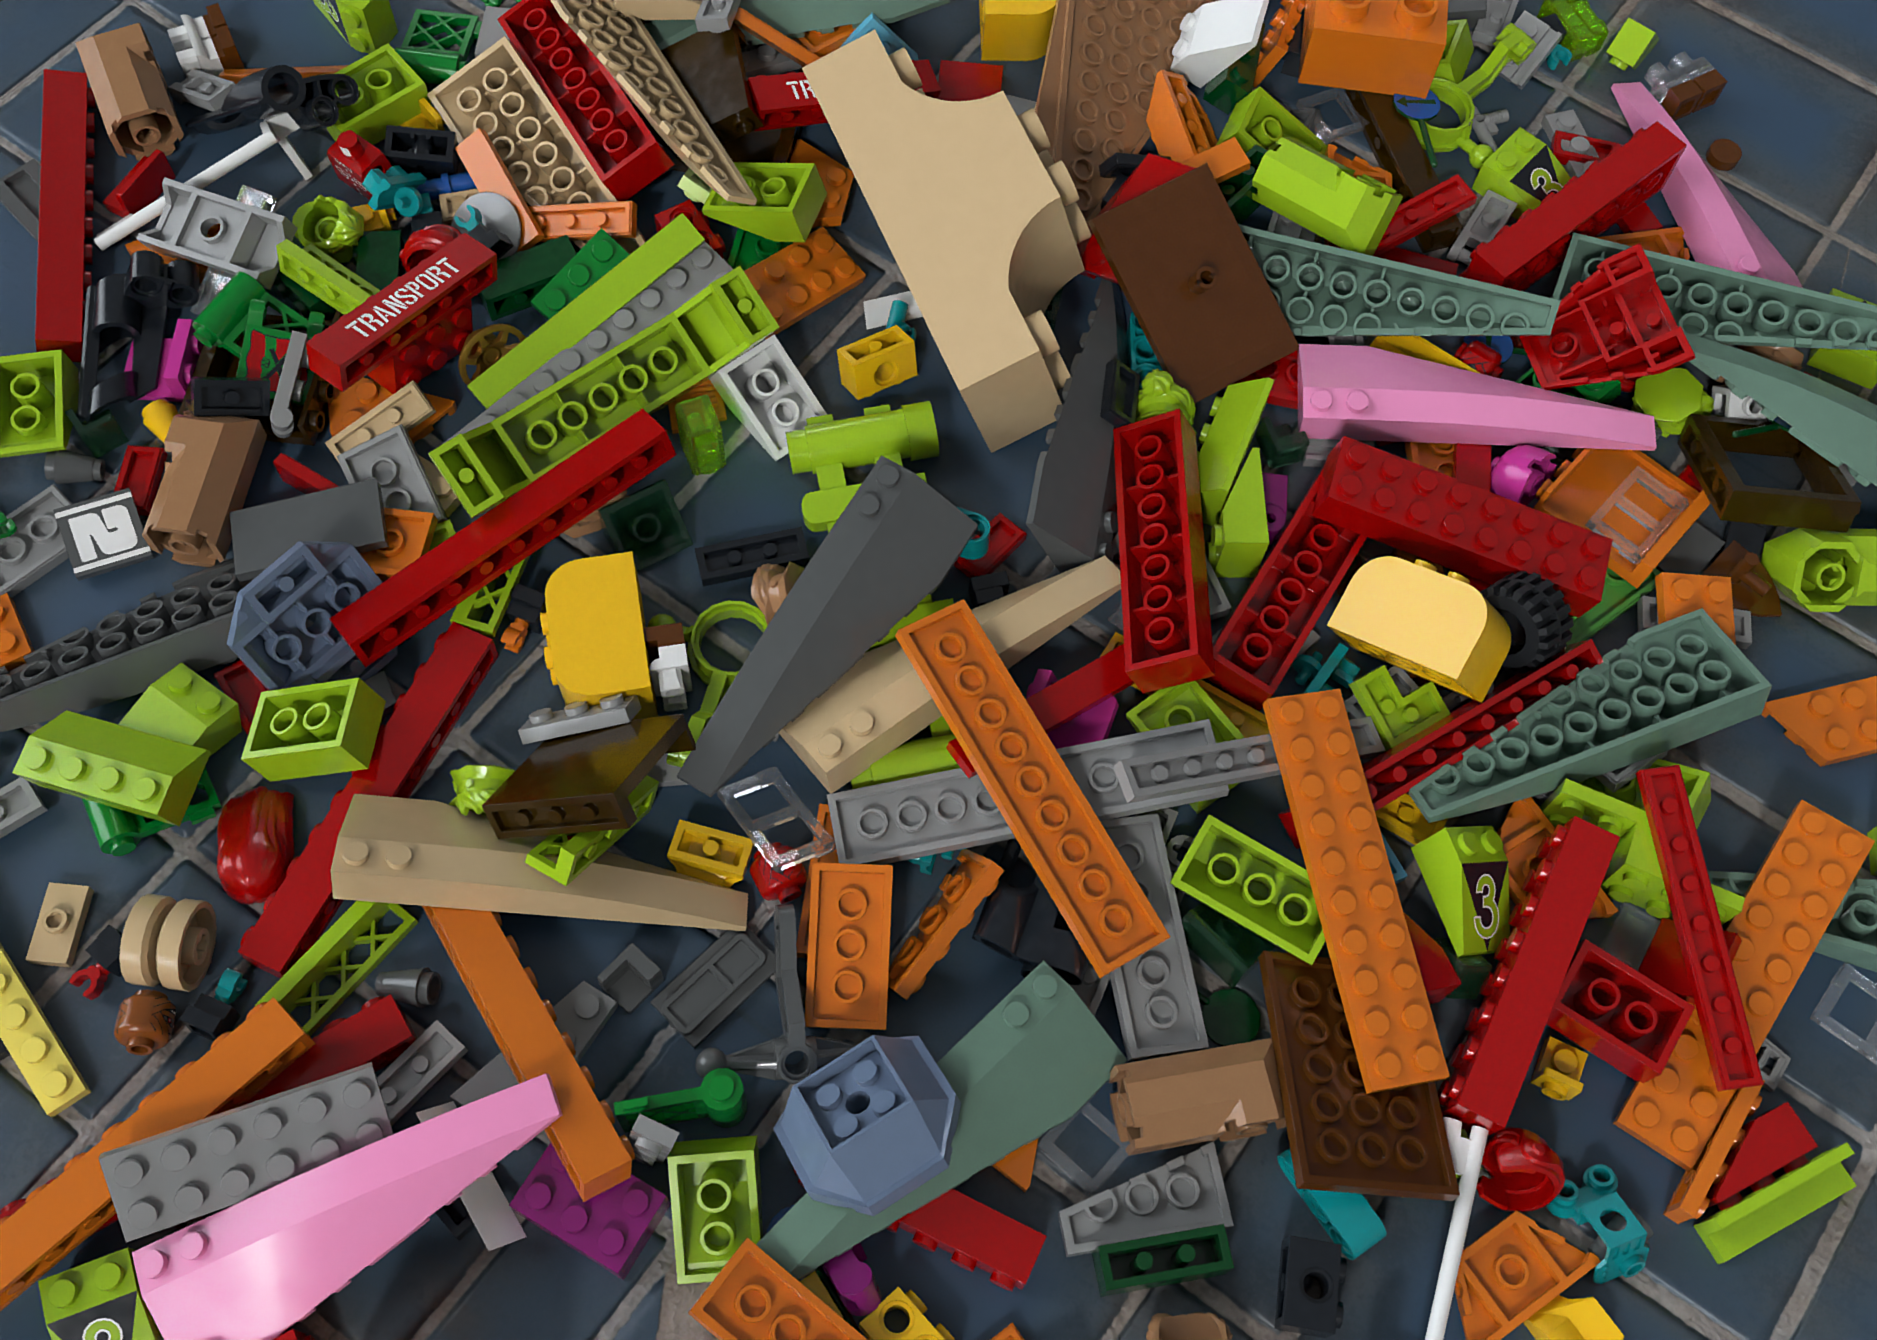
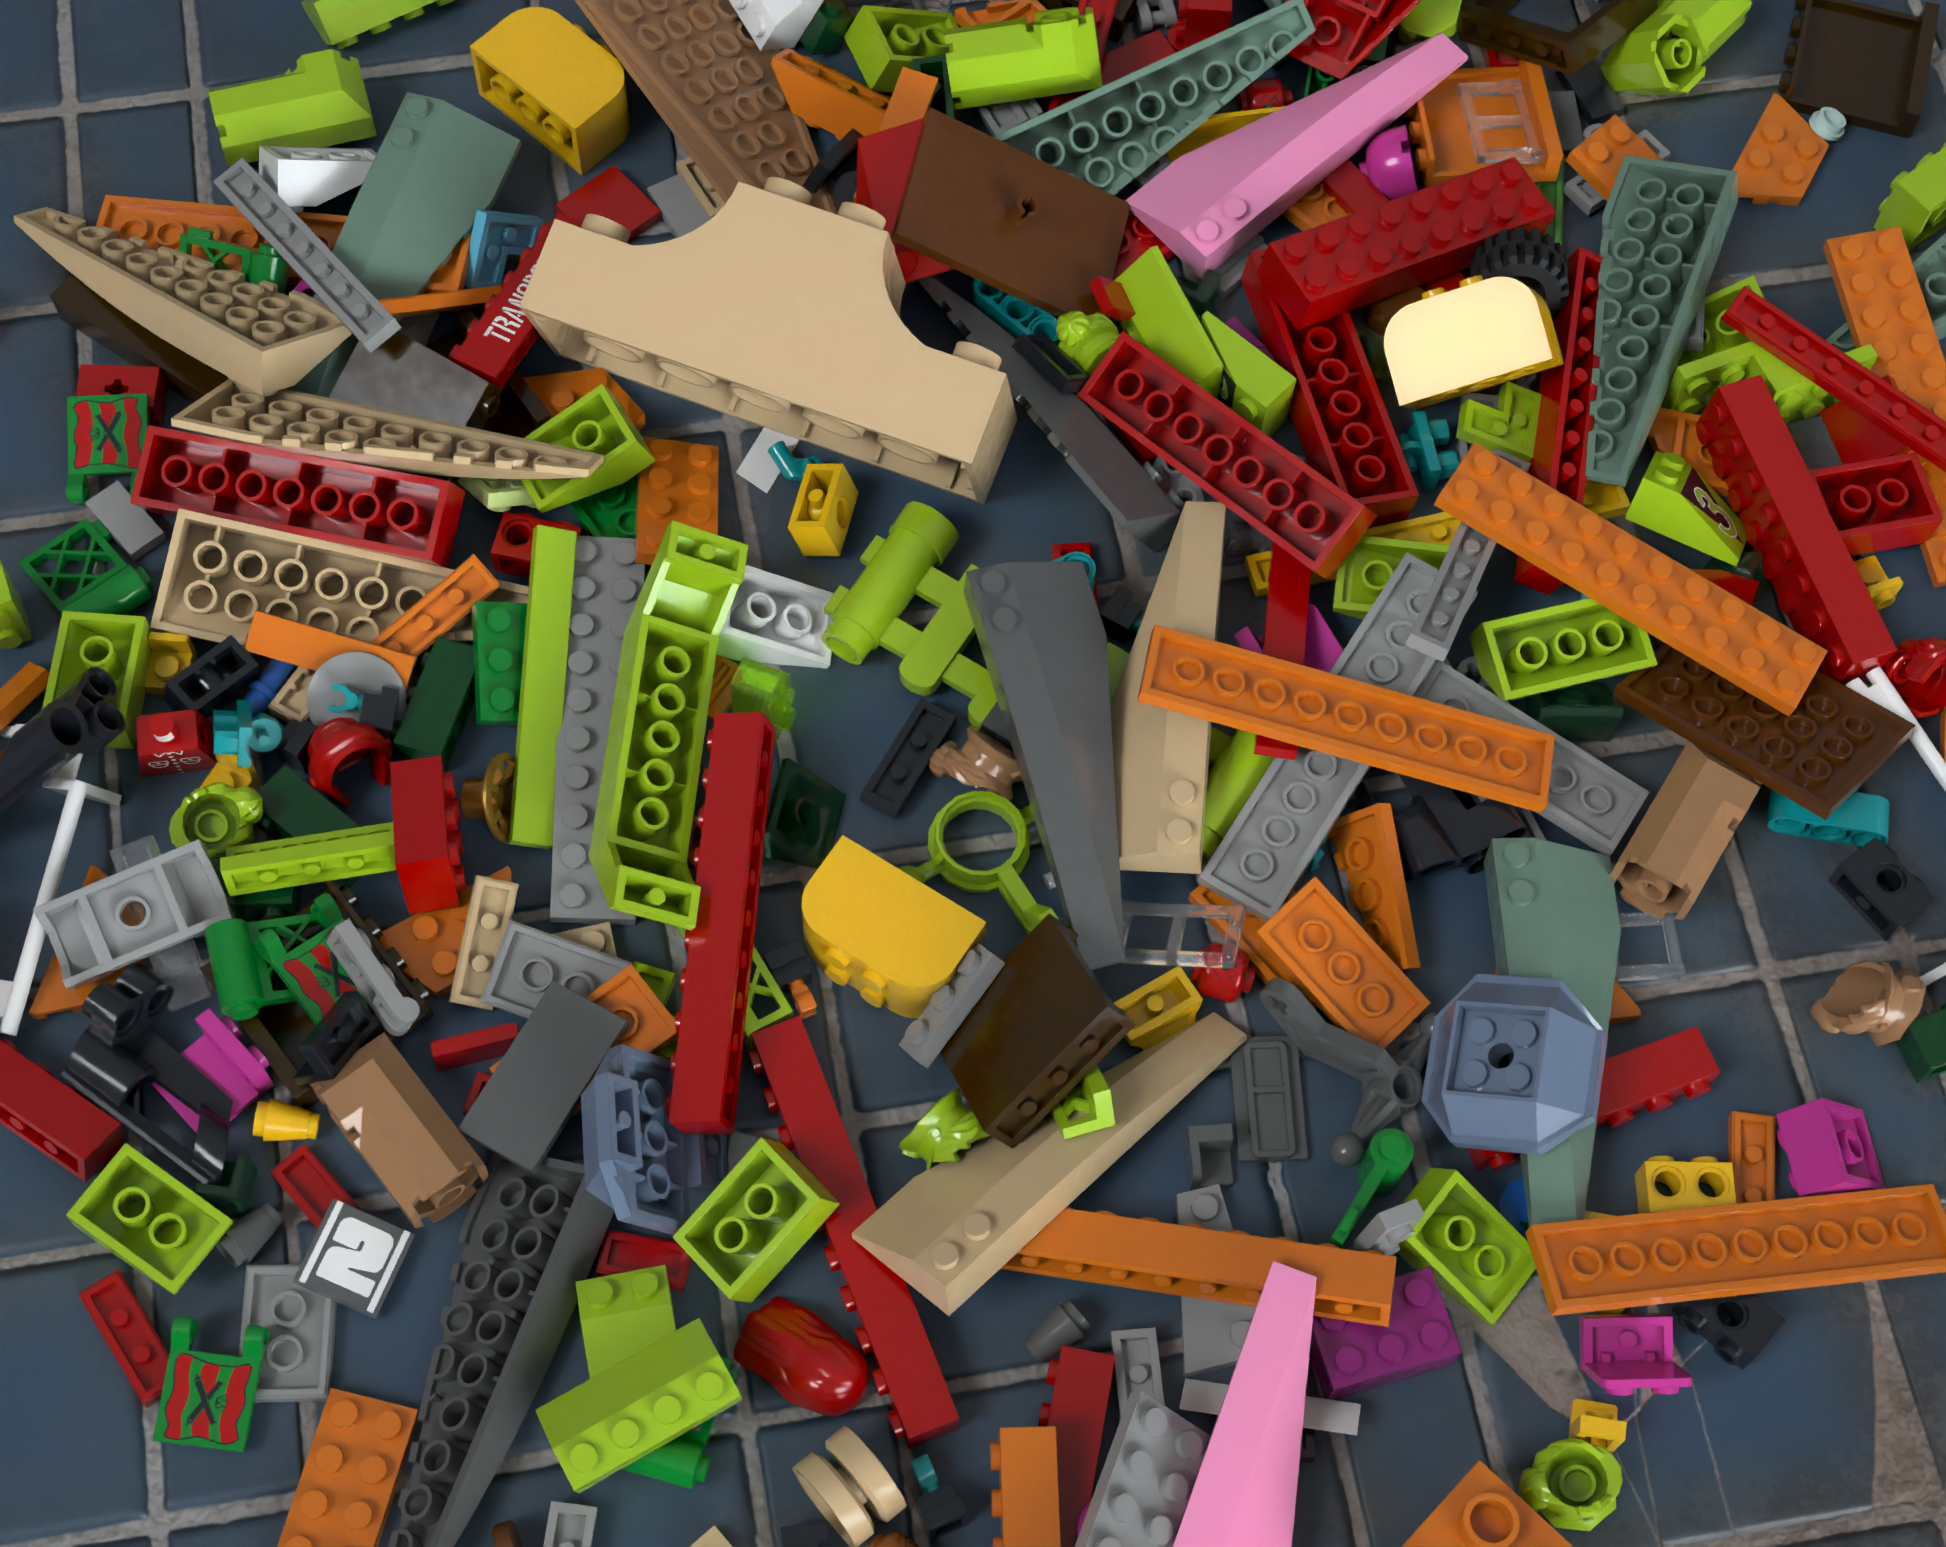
camera: 45 degrees left, 0 degrees up
lime fence [255,901,418,1036] -> none
red brick [306,232,497,392] -> none
white hips [644,622,693,712] -> none
magenta leg [821,1242,882,1316] -> none
light grey wing [1058,1141,1234,1257] -> none
dark green brick [1092,1224,1234,1297] -> none
dark green piece [1197,989,1260,1046] -> none
reddish brown shield [1701,540,1782,617] -> none
none -> red tile [1089,276,1136,322]

